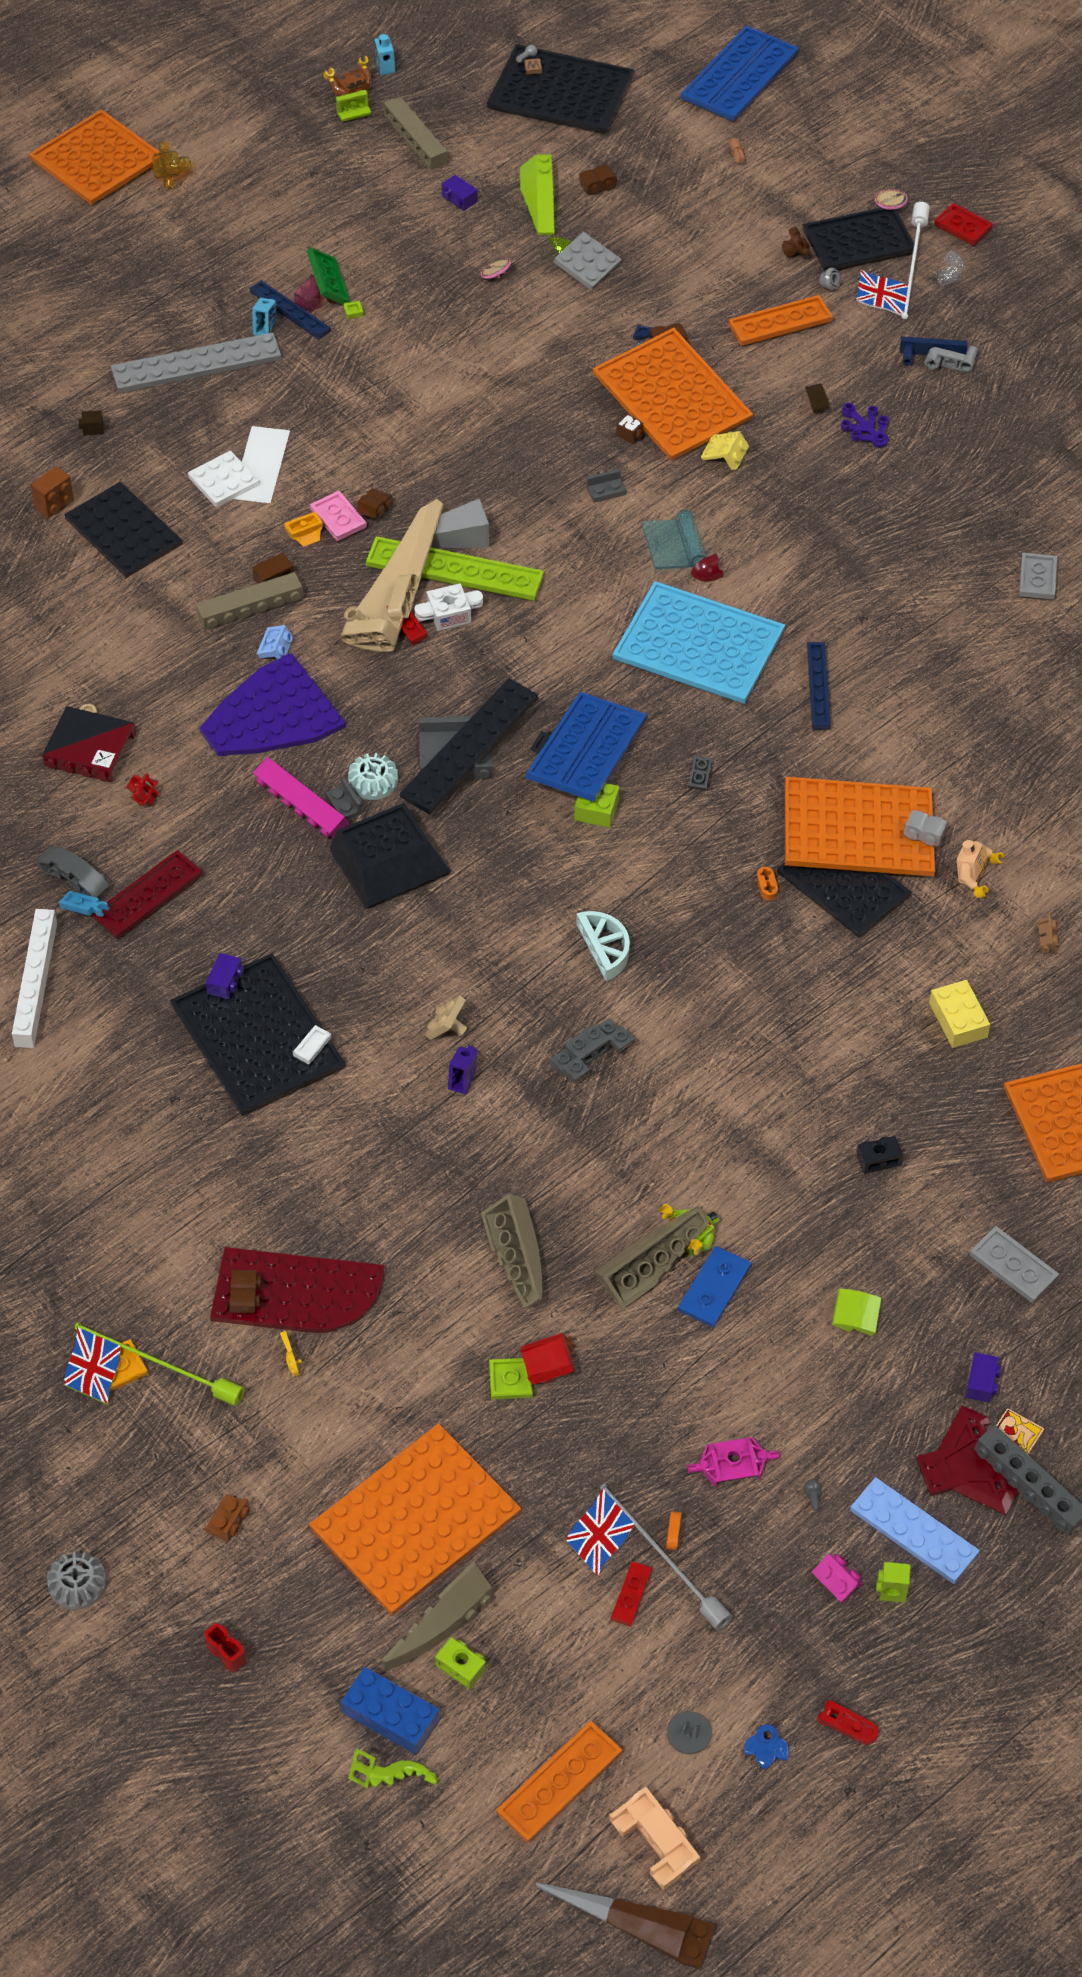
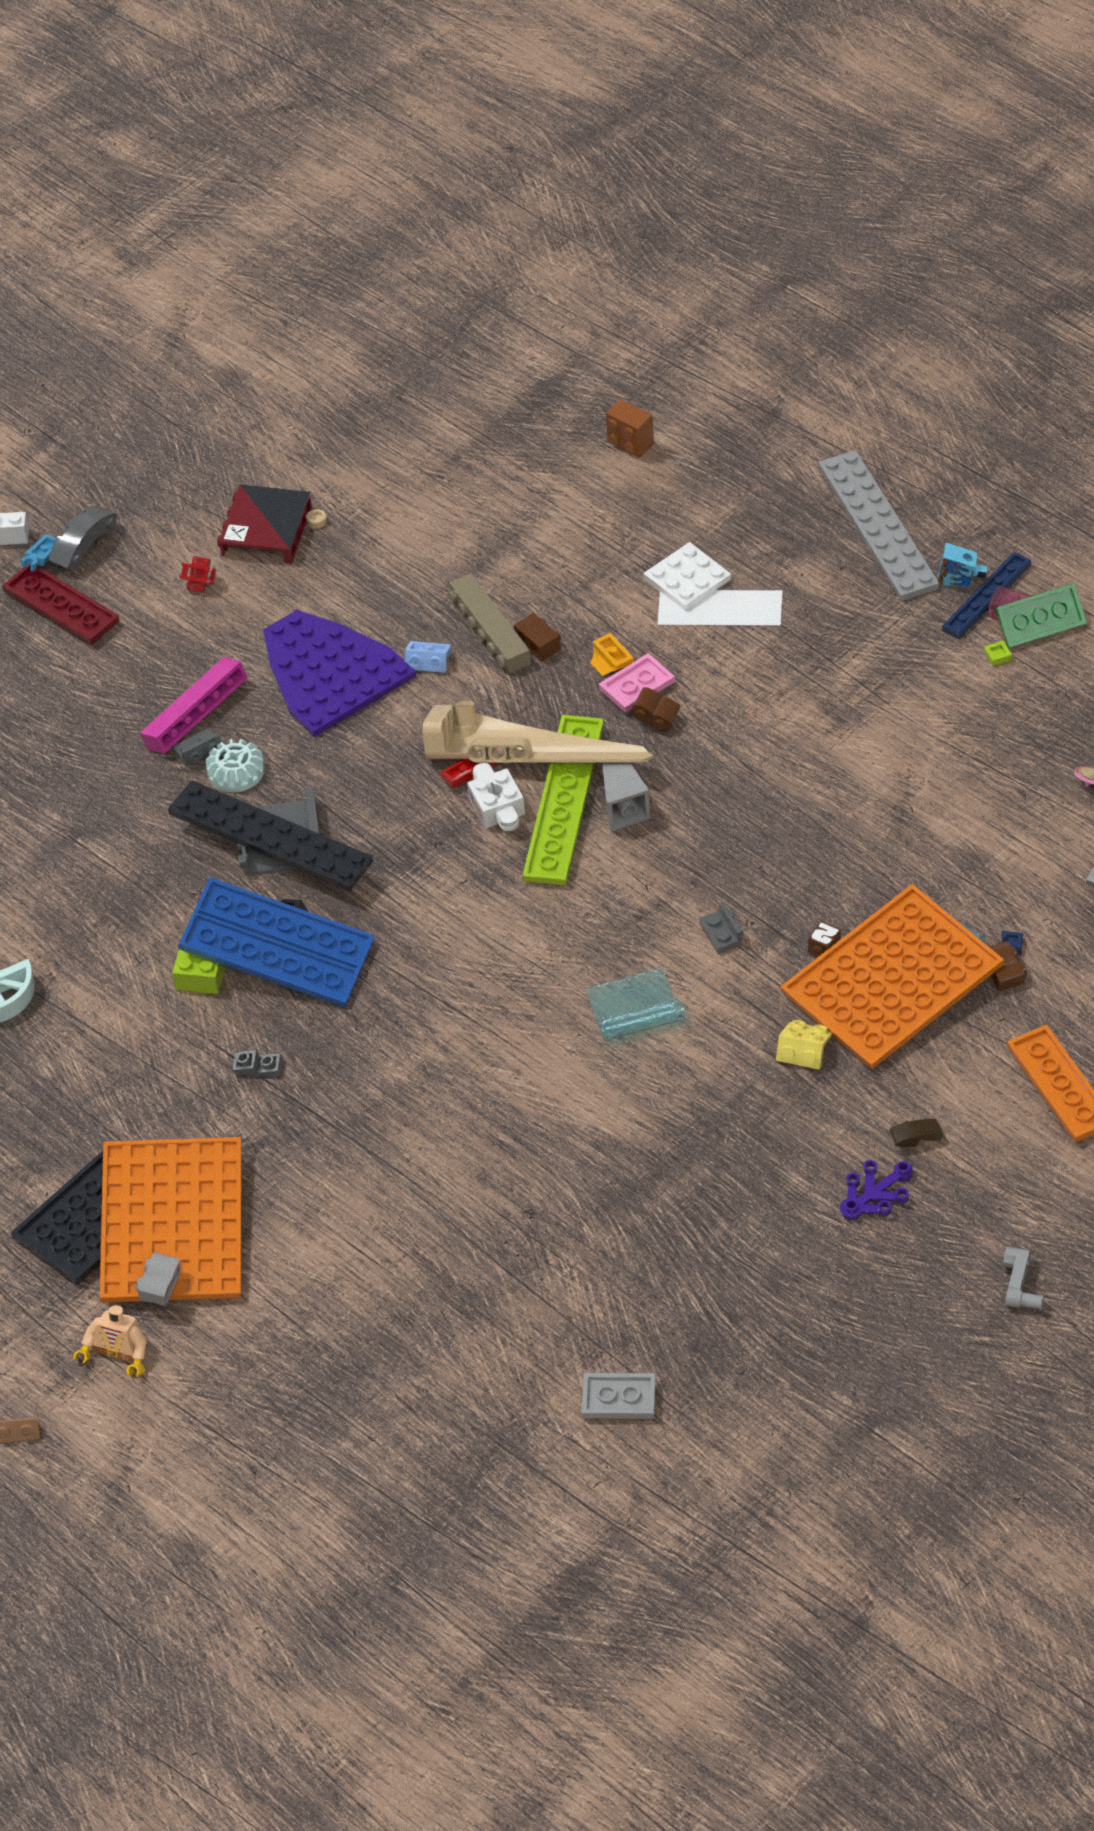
camera: 90 degrees right, 5 degrees down
black plate [64,482,183,578] -> none
dark brown brick [78,410,104,436] -> none
black piece [330,803,451,909] -> none
medium azure plate [613,581,785,704] -> none
dark red brick [691,554,723,582] -> none
orange beam [757,867,778,900] -> none
dark blue plate [807,642,831,729] -> none
dark blue piece [899,336,968,366] -> none

